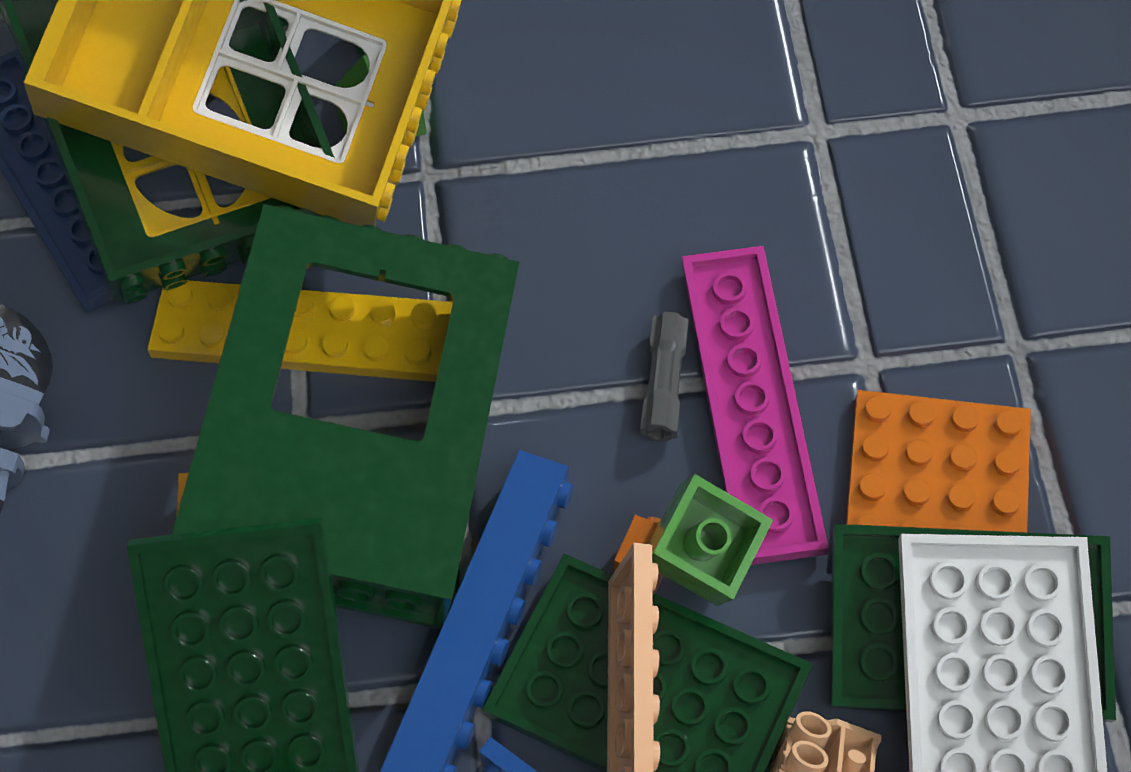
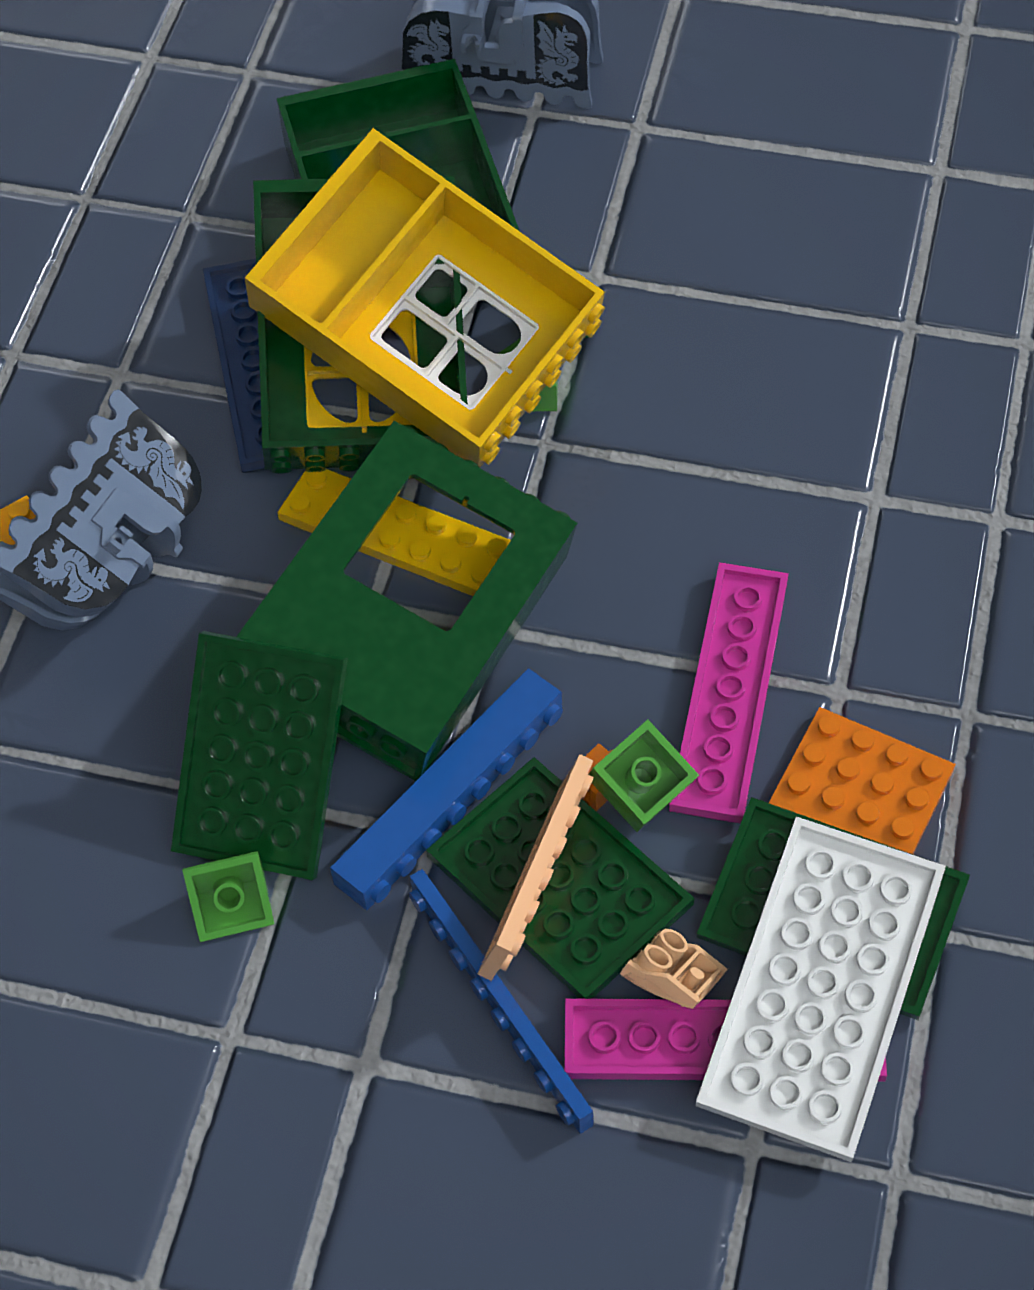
camera: 20 degrees right, 5 degrees down
dark grey axle [640,312,689,442] -> none

